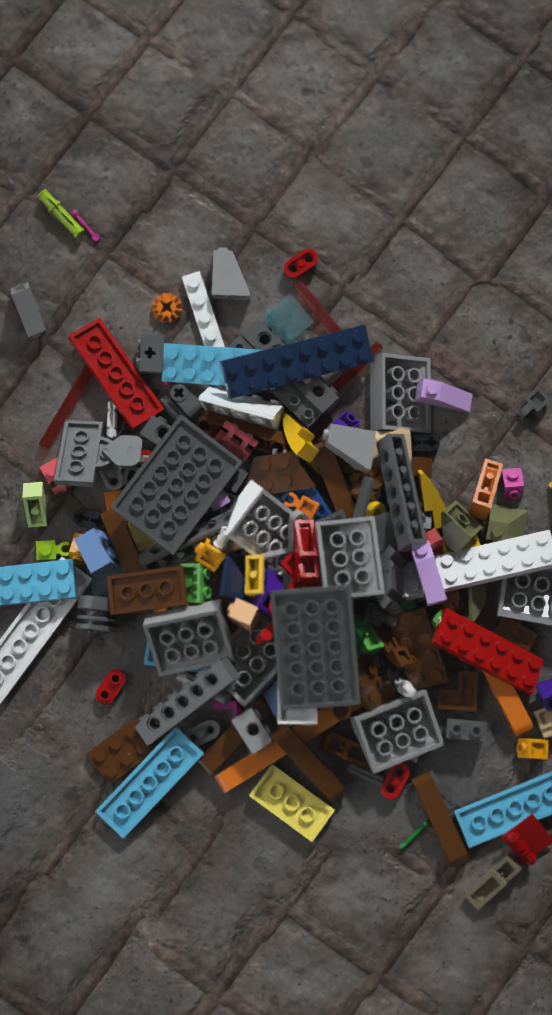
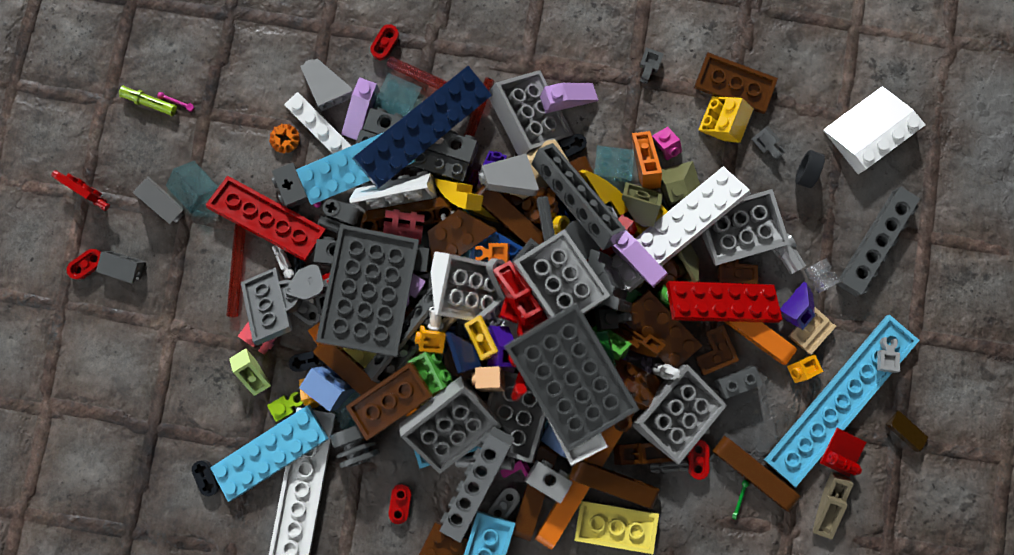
camera: 25 degrees left, 0 degrees up
none -> clear light blue slope [166,161,218,213]
none -> lavender slope [341,77,380,141]
none -> clear light blue hinge [594,145,634,183]

